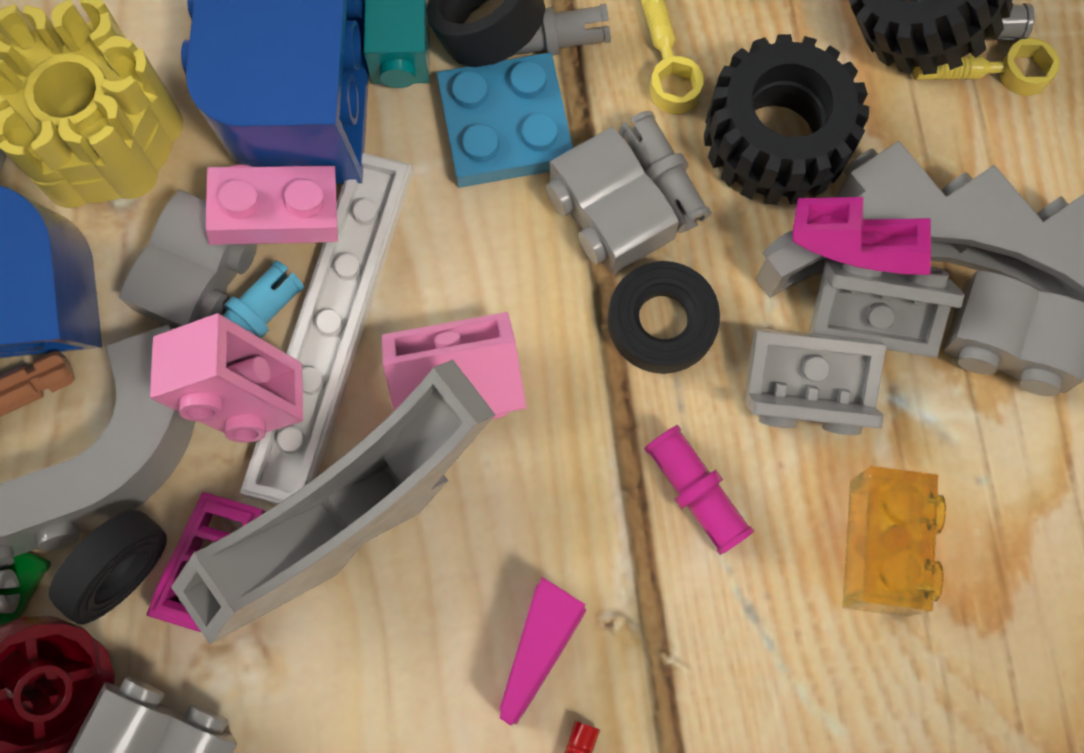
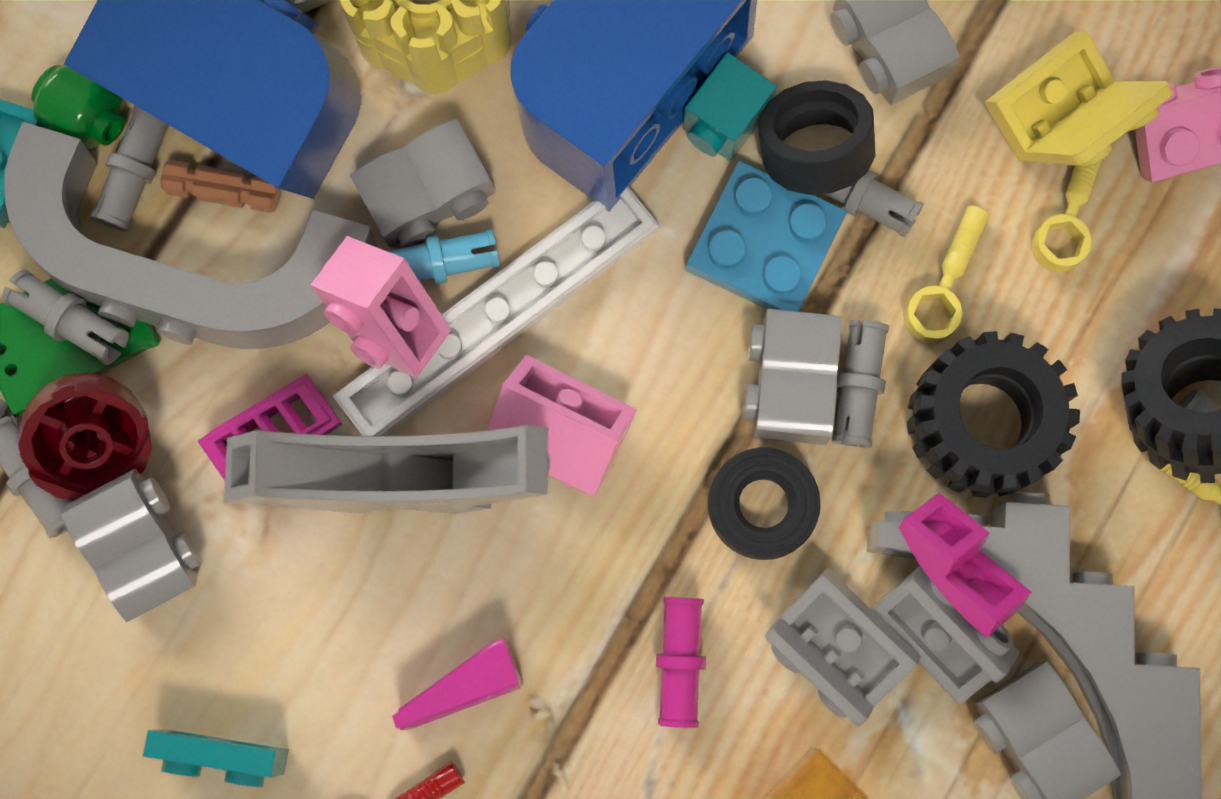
camera: 40 degrees right, 5 degrees up
black tyre [49,510,167,625] -> none
bright pink bracket [206,165,338,245] -> none

